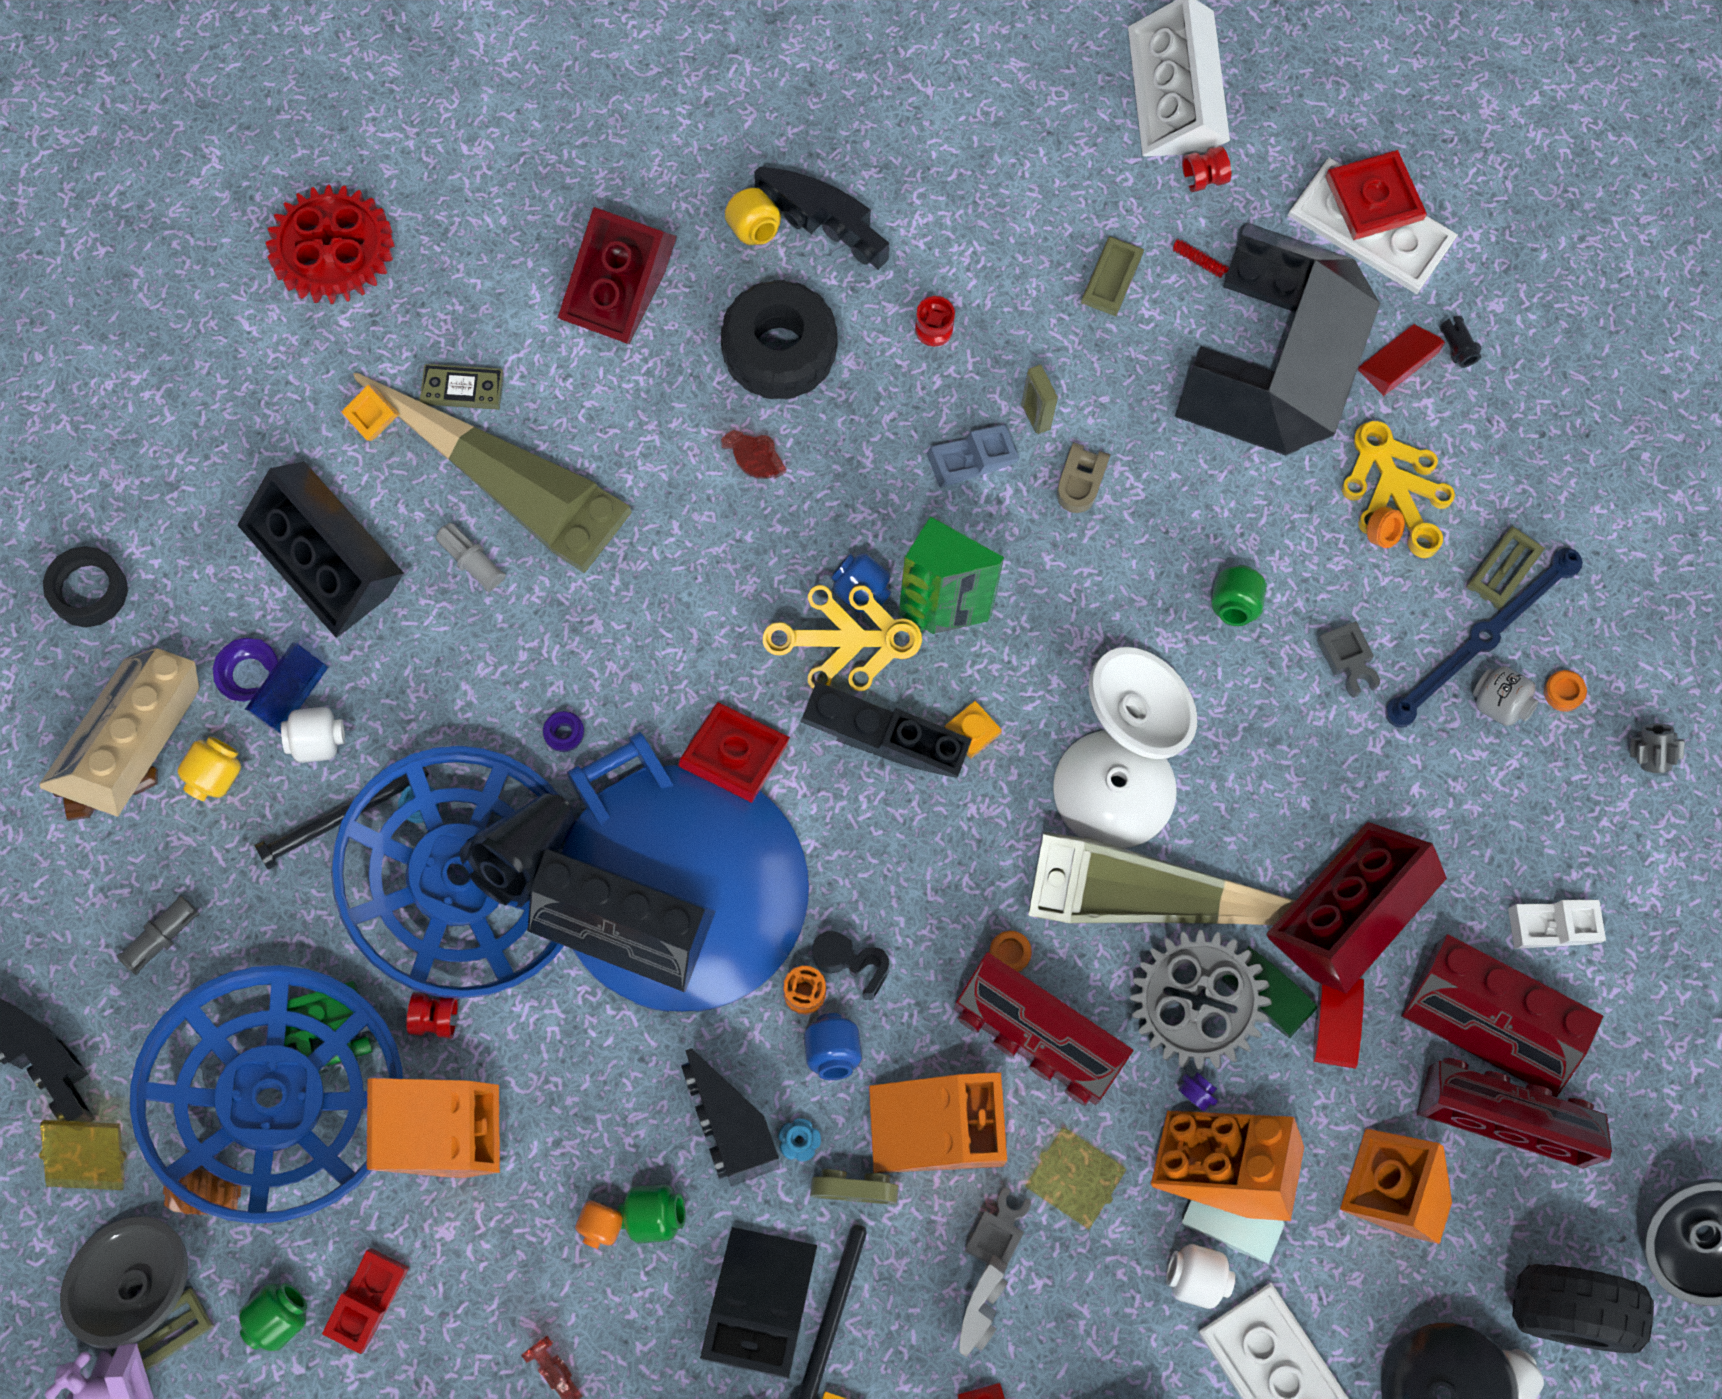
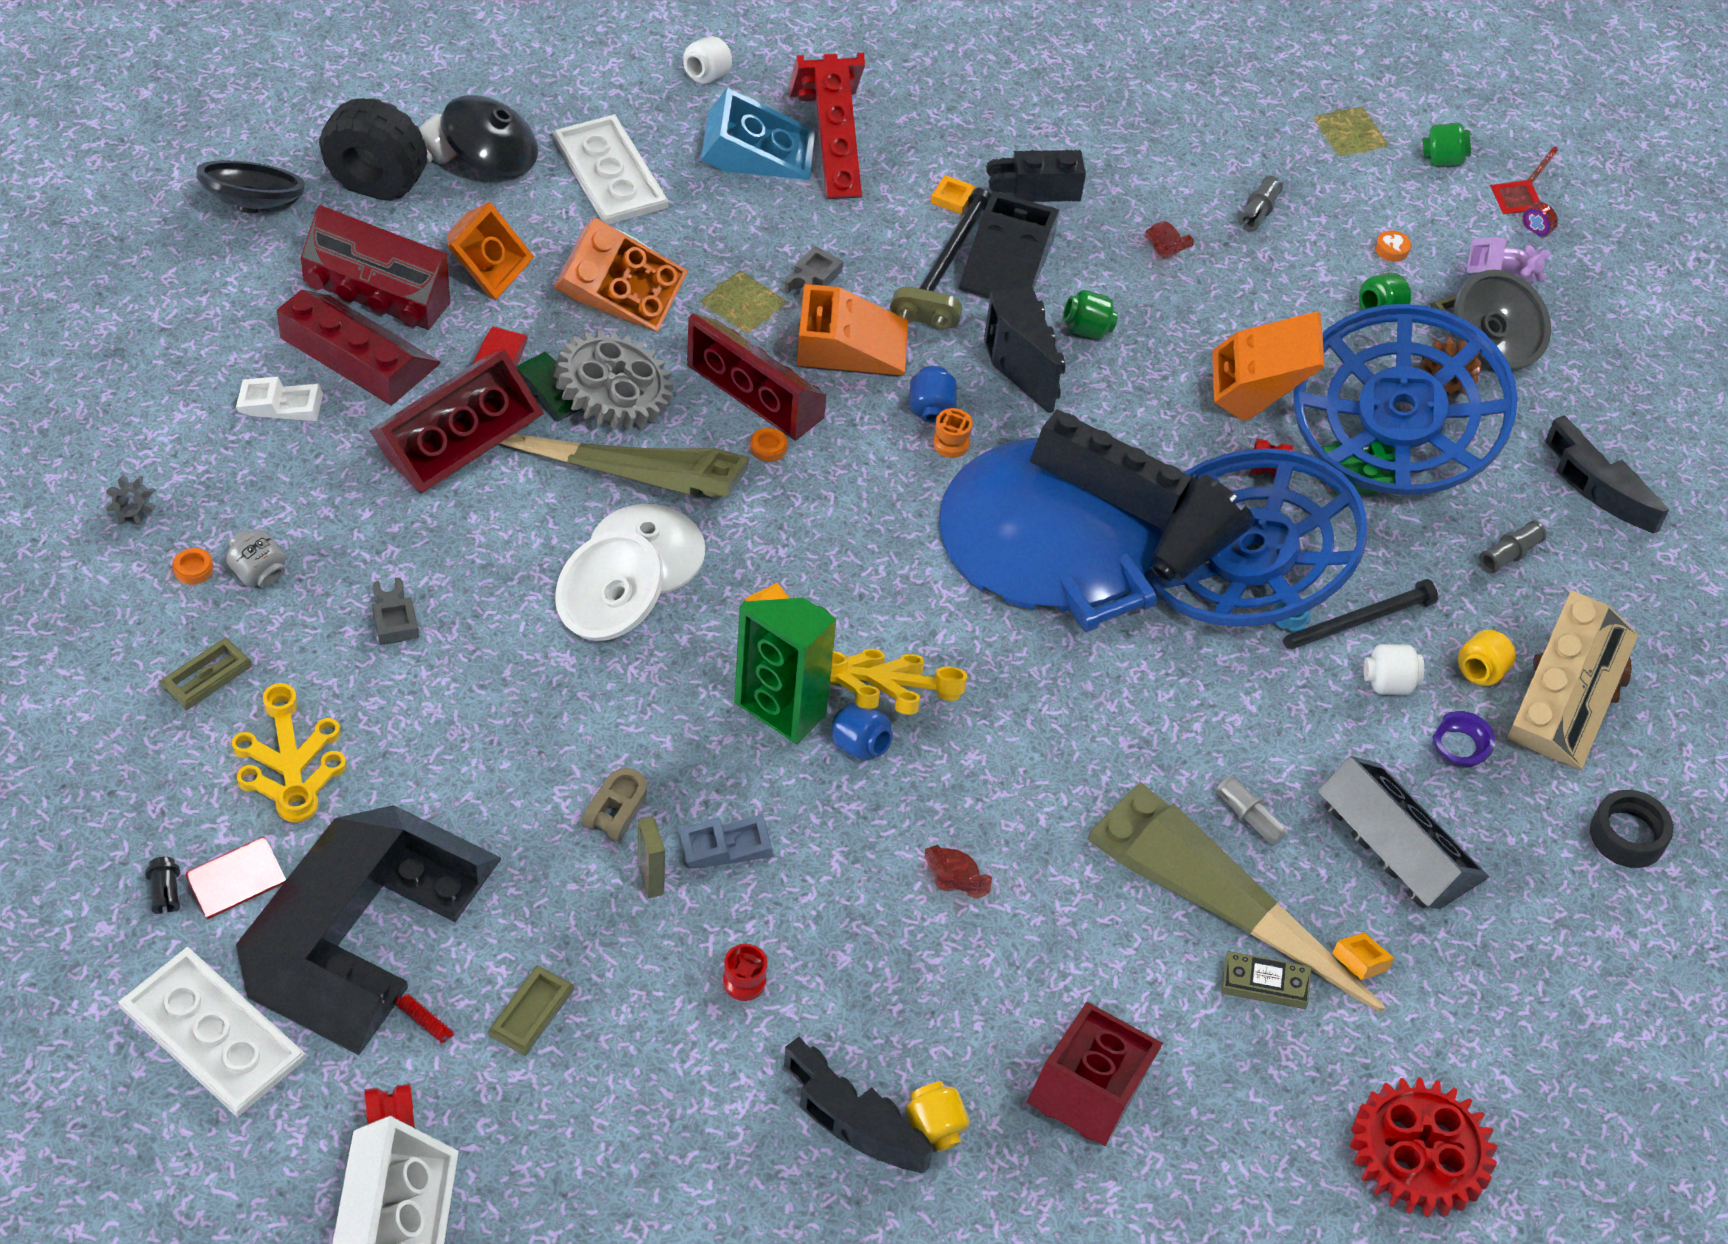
camera: 175 degrees left, 20 degrees down
clear yellow piece [38,1120,127,1190] -> none
clear blue plate [245,642,329,734] -> none
red slope [322,1248,410,1355] -> none
dark purple plate [543,711,584,752] -> none
orange piece [575,1200,623,1249] -> none
red plate [678,702,790,803] -> none
black tyre [721,280,838,400] -> none
dark azure plate [778,1118,821,1162] -> none
black slope [800,681,972,778] -> none
black leg [812,931,889,1000] -> none
light grey slope [959,1254,1008,1358] -> none
white head [1166,1244,1235,1309] -> none
dark purple plate [1178,1072,1219,1112] -> none
green head [1211,565,1267,626] -> none
red plate [1325,150,1427,241] -> none
orange tile [1367,506,1405,548] -> none
dark blue piece [1385,548,1583,728] -> none

